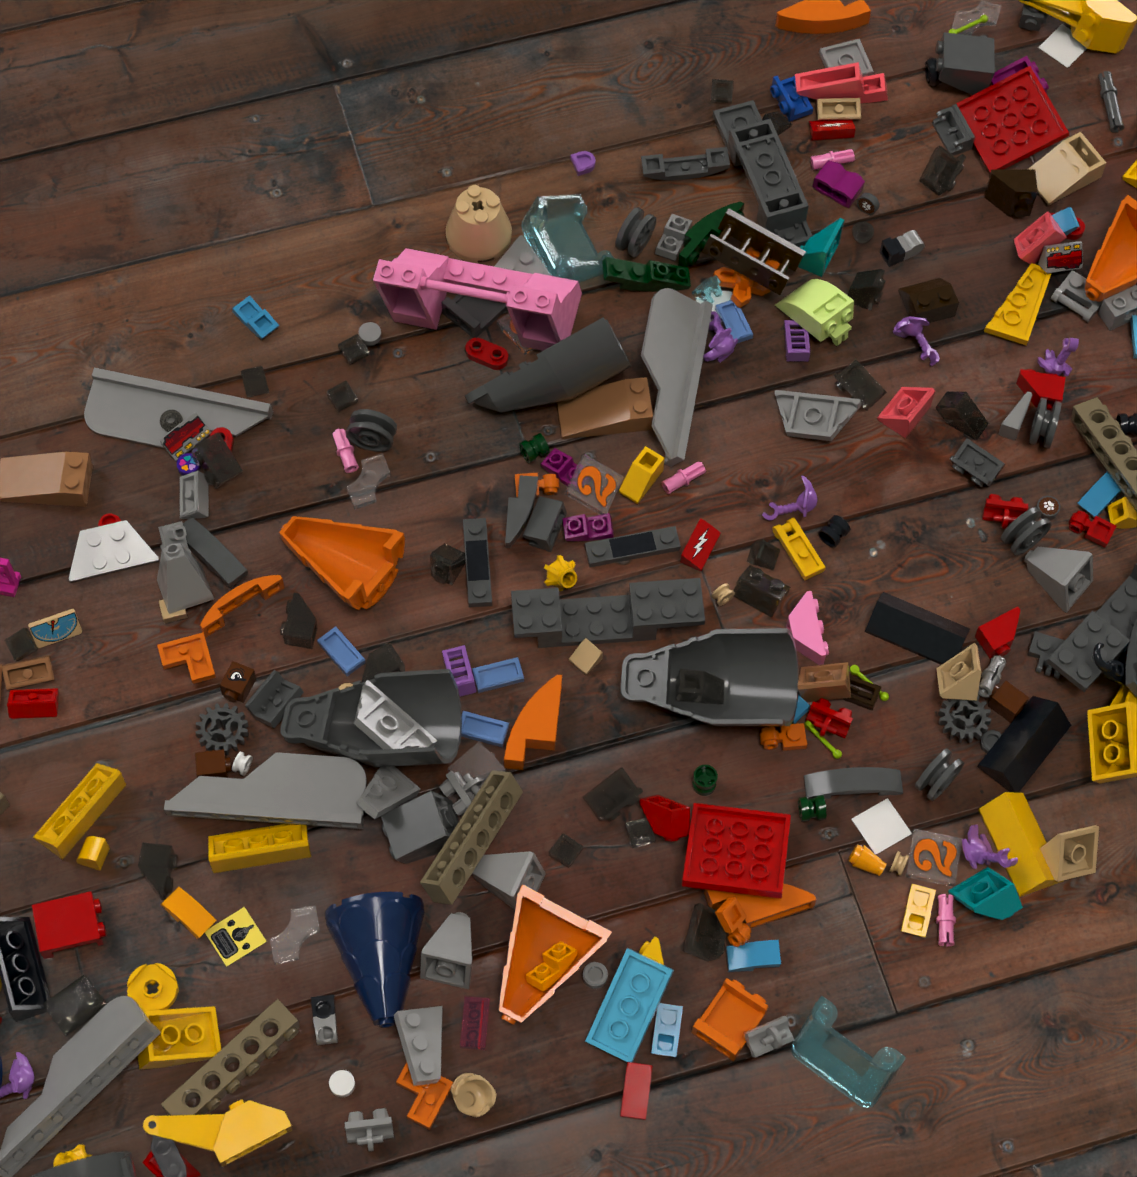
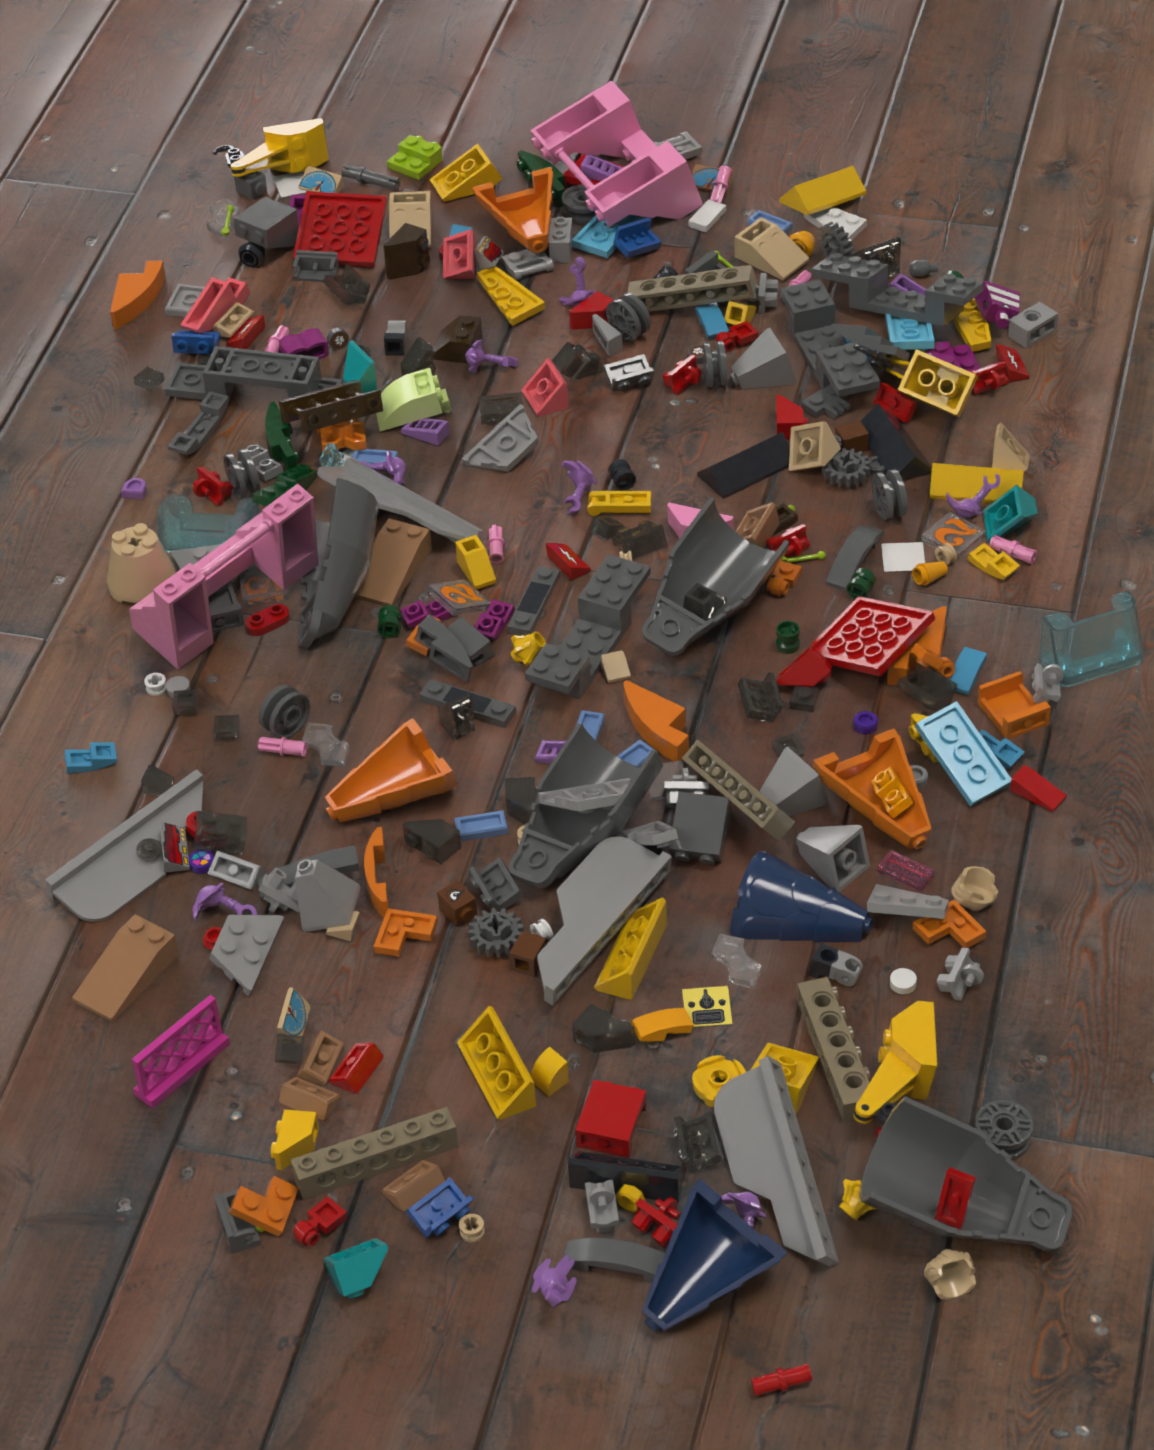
camera: 55 degrees left, 20 degrees down
none -> white bush [144,673,166,696]
none -> medium lavender piece [192,882,257,921]
none -> red hips [193,467,233,506]
none -> slope [299,166,343,193]
none -> dark purple tile [853,711,878,734]
none -> red hinge [873,383,918,422]

